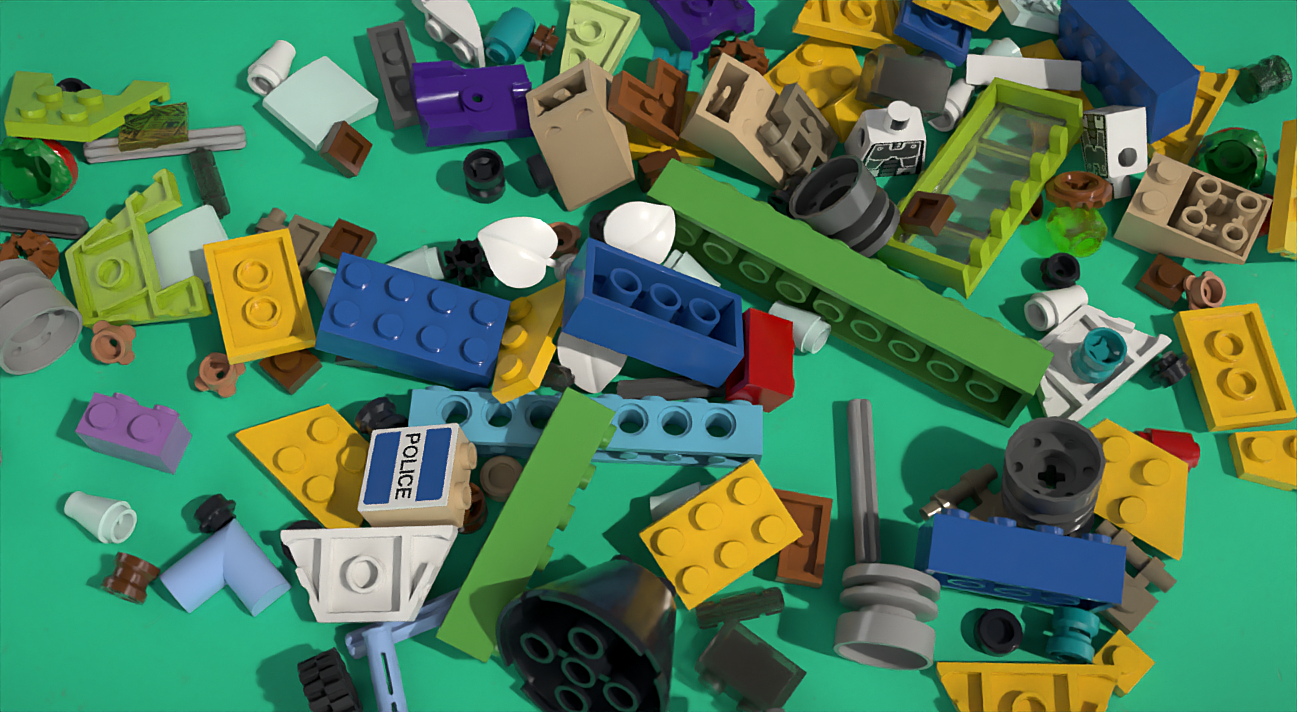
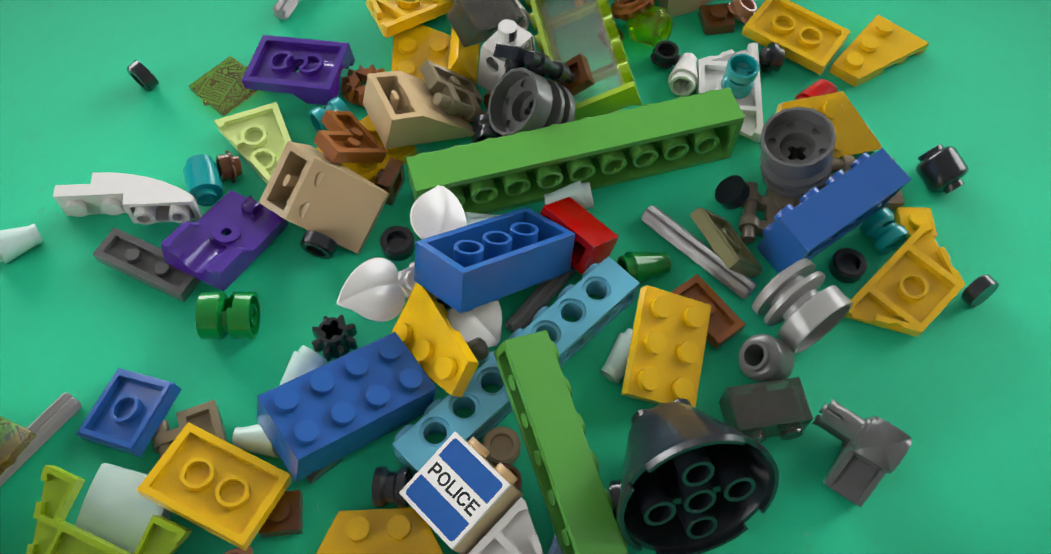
camera: 45 degrees left, 5 degrees down
clear smoke axle [189,146,231,220] -> none
white cone [247,40,296,97] -> none
light aqua slope [262,56,378,151] -> none
reddish brown plate [318,120,373,178] -> none
reddish brown plate [318,218,377,265] -> none
black wheel [463,148,506,204] -> none
clear smoke axle [695,587,785,630] -> none
none -> blue plate [76,368,182,458]
none -> green wheel [195,292,260,339]
none -> black plate [493,44,575,84]
none -> green cone [617,252,671,283]
none -> olive plate [690,207,763,278]
none -> black tile [715,175,750,210]
none -> dark grey head [738,334,795,385]
none -> black head [916,144,969,194]

